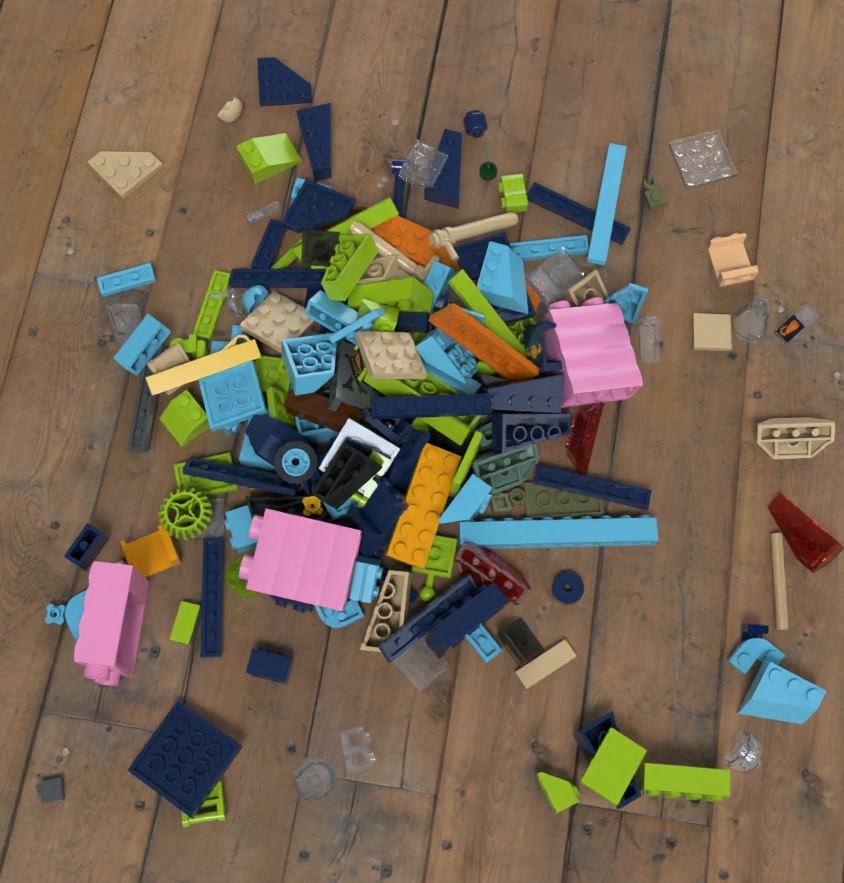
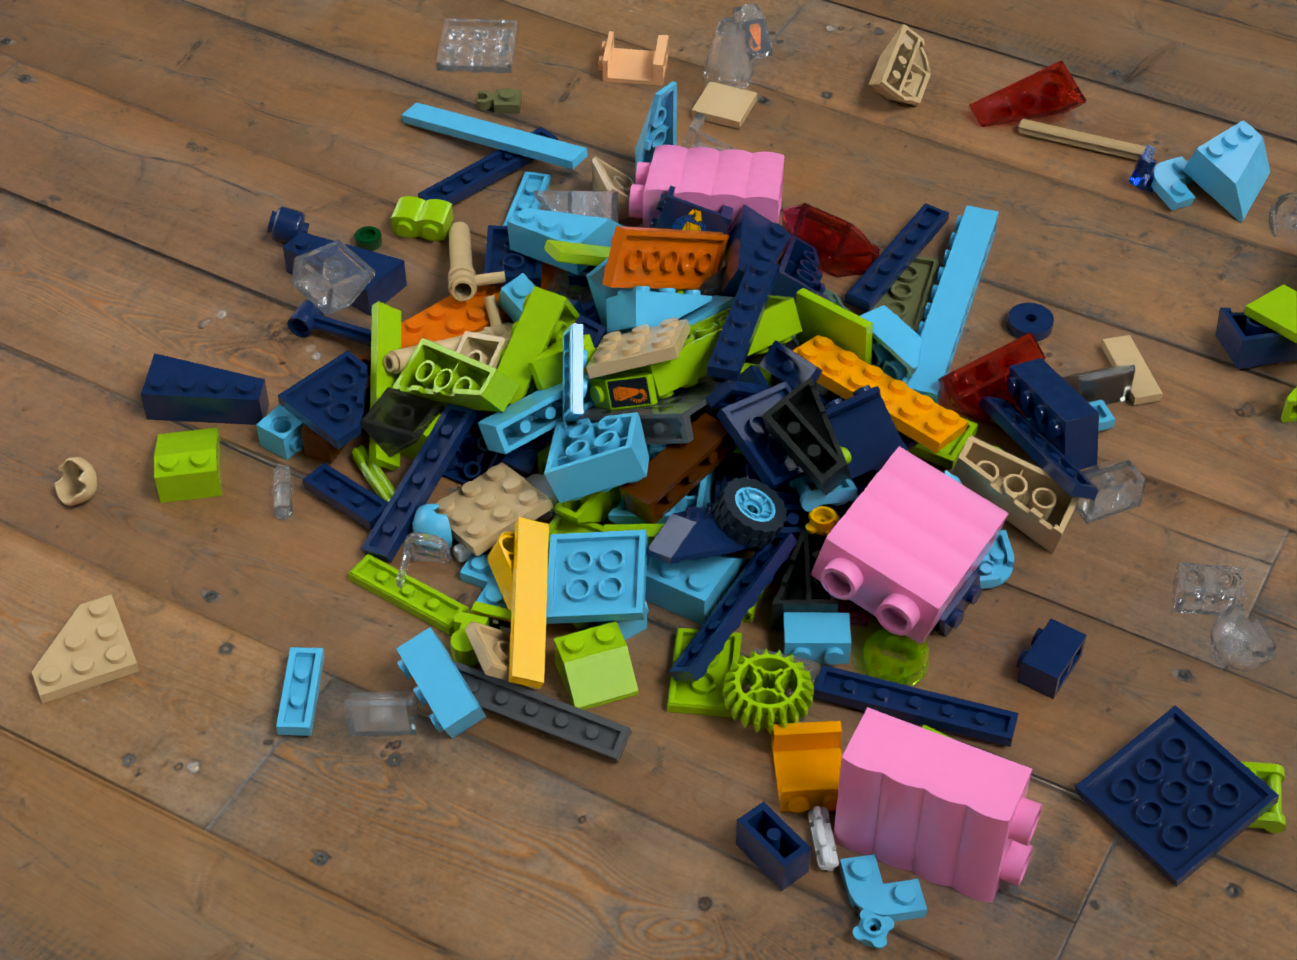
camera: 70 degrees left, 25 degrees down
dark blue plate [257,57,312,107] -> none

